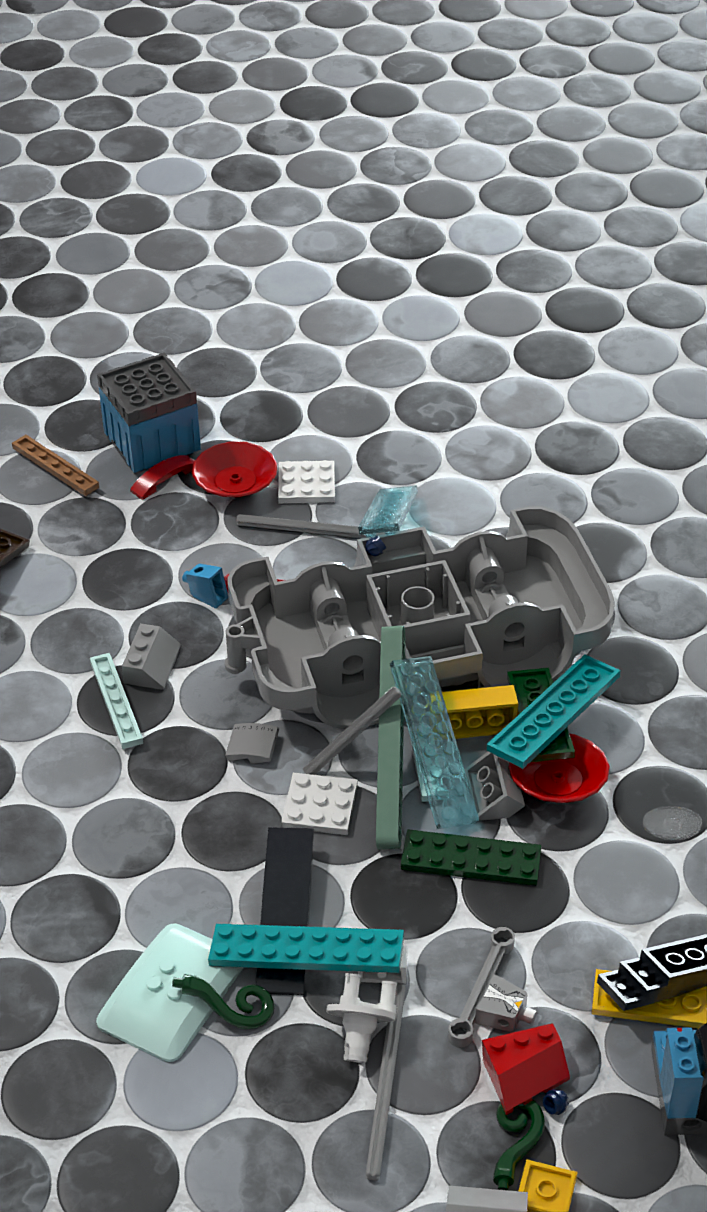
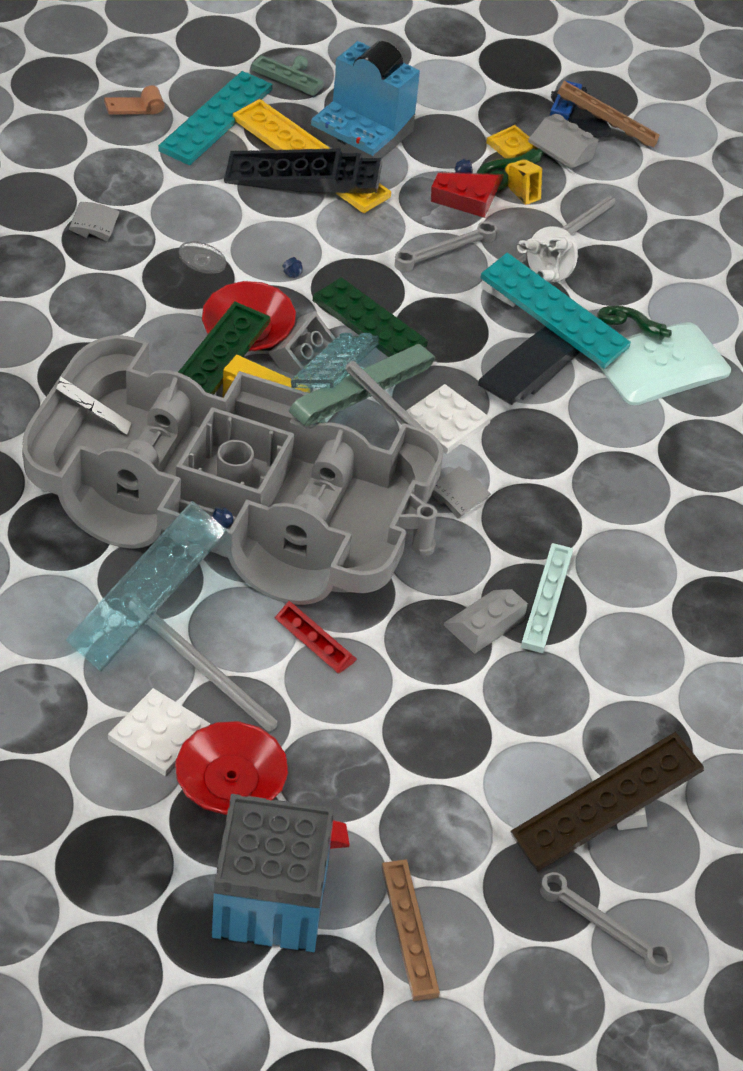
camera: 150 degrees left, 5 degrees up
dark azure torso [182,564,229,609] -> none
light grey torso [475,974,537,1032] -> none
teal plate [487,654,621,769] -> none
none -> white sticker [56,377,131,435]
none -> dark blue plate [282,257,303,278]
none -> yellow torso [505,160,542,205]

